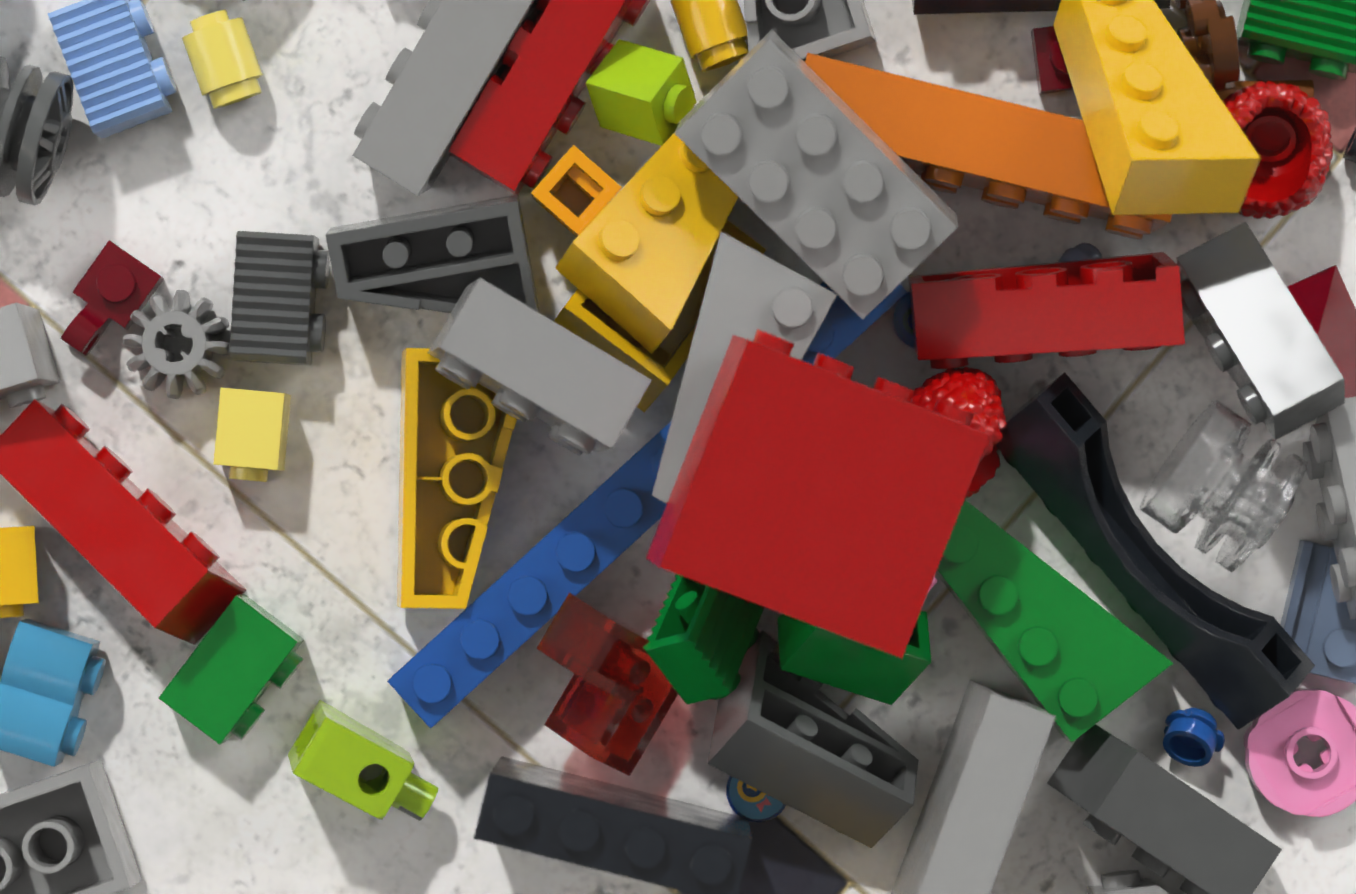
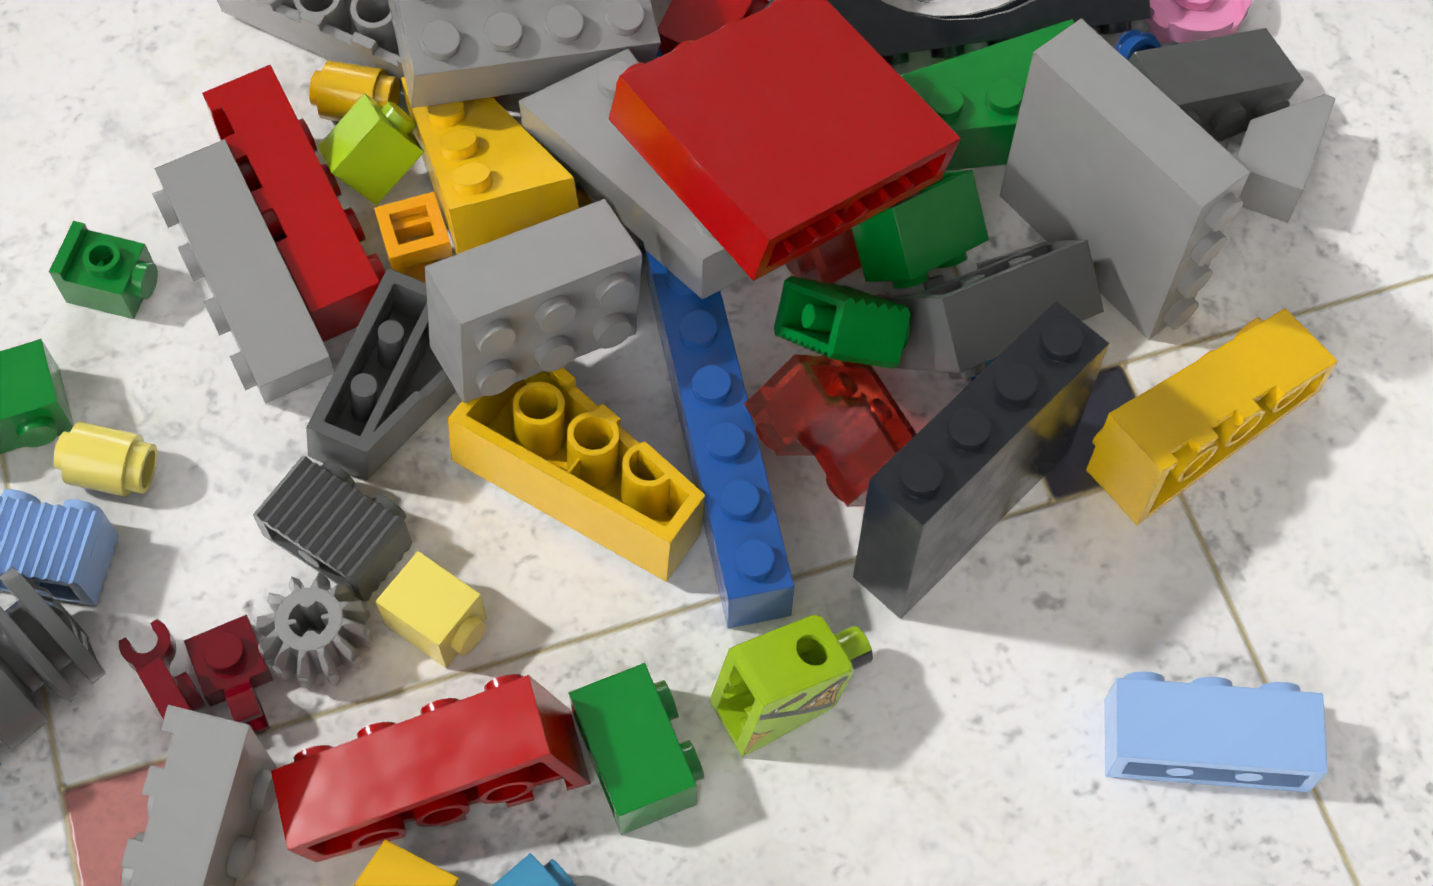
camera: 60 degrees left, 25 degrees down
none -> dark red plate [118,619,206,735]

